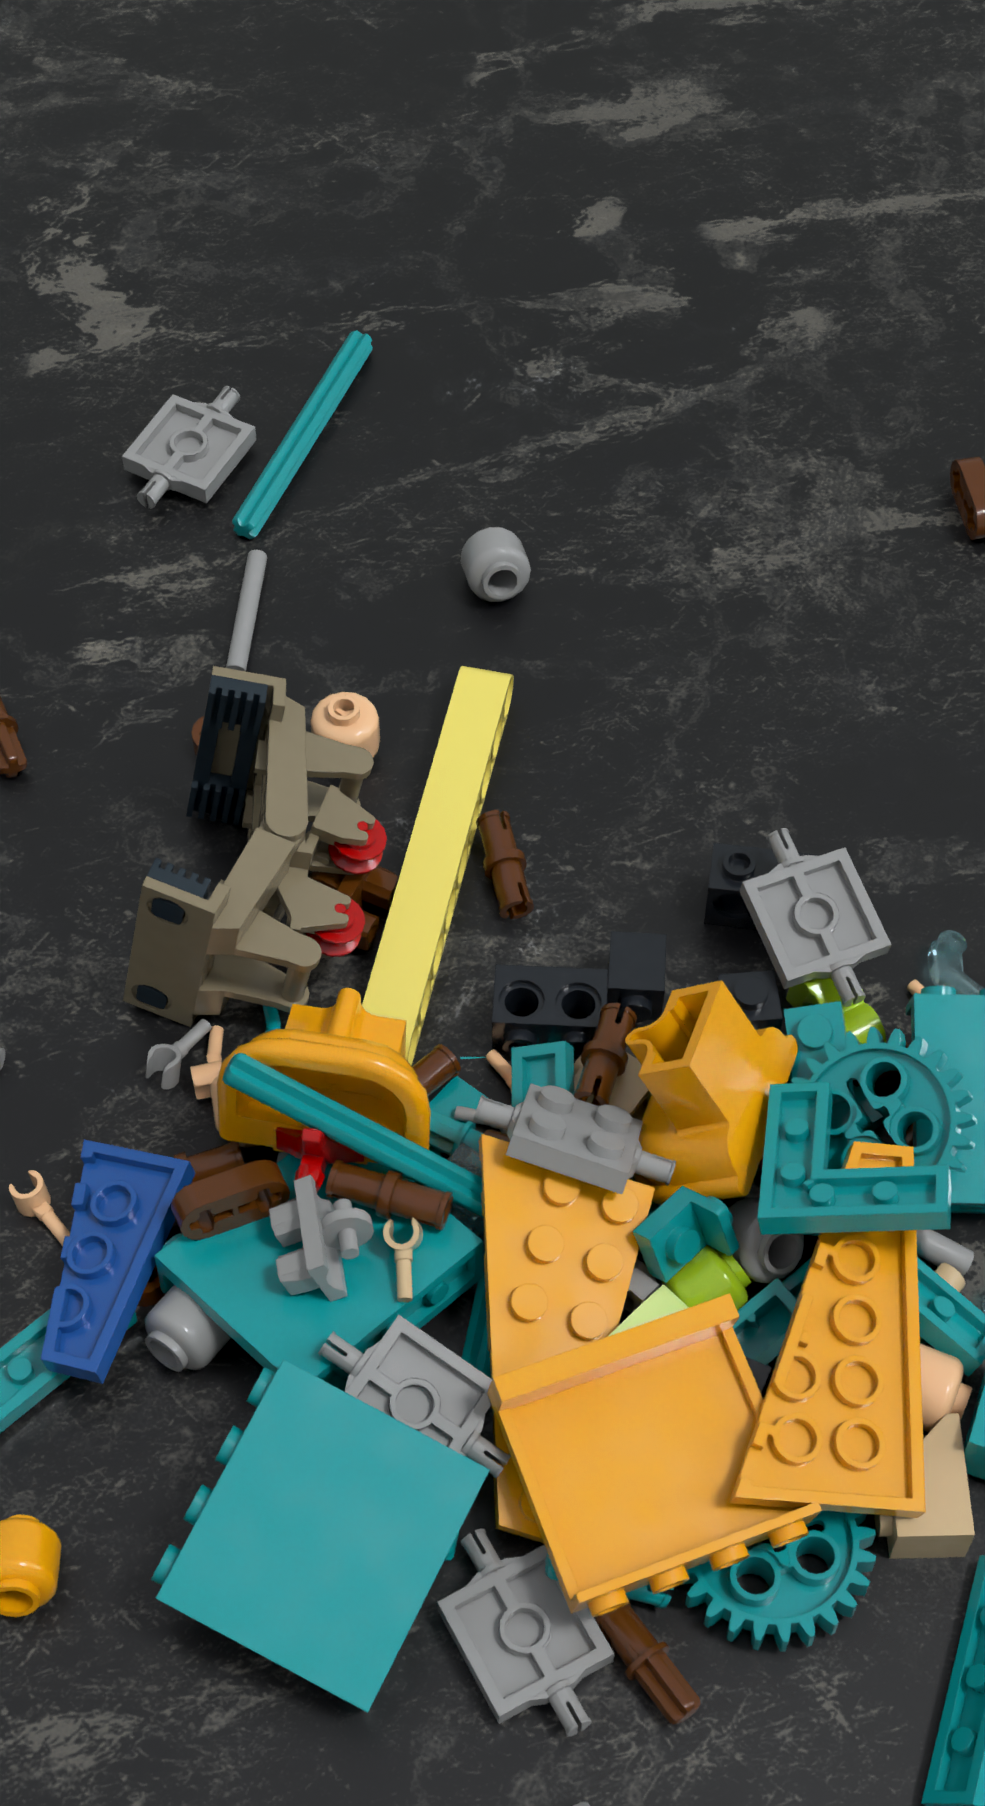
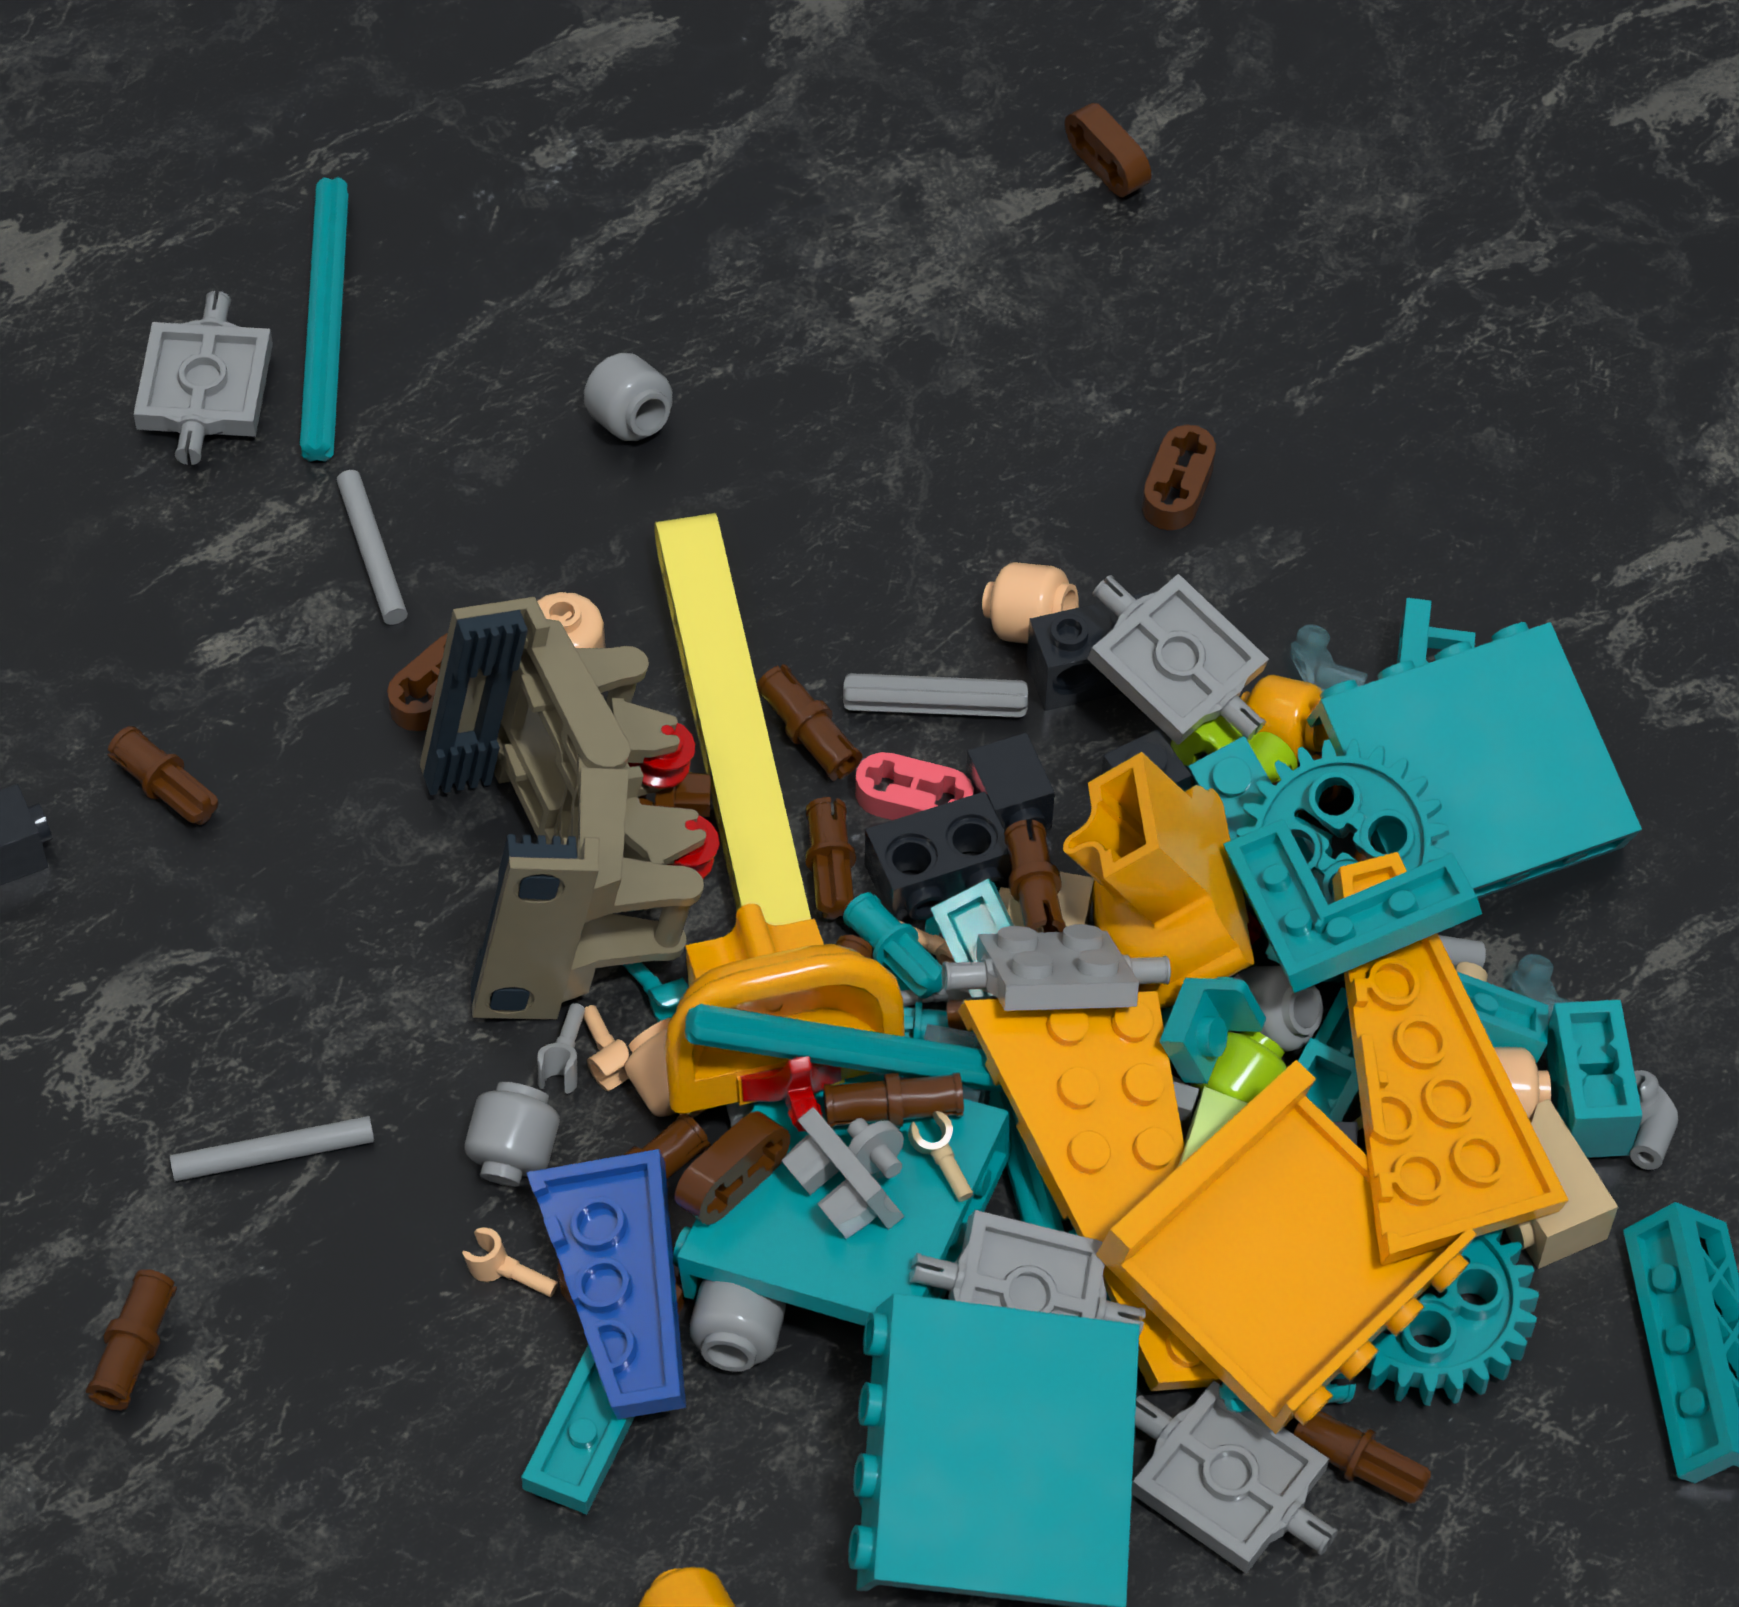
camera: 25 degrees left, 0 degrees up
none -> light grey head [464,1082,560,1186]
none -> reddish brown axle [805,797,856,920]
none -> light grey axle [843,673,1028,717]
none -> teal axle [843,892,943,999]
none -> coral beam [855,752,974,820]
none -> light nougat head [982,562,1079,644]
none -> reddish brown beam [1142,424,1216,531]
none -> light orange head [1240,675,1329,763]

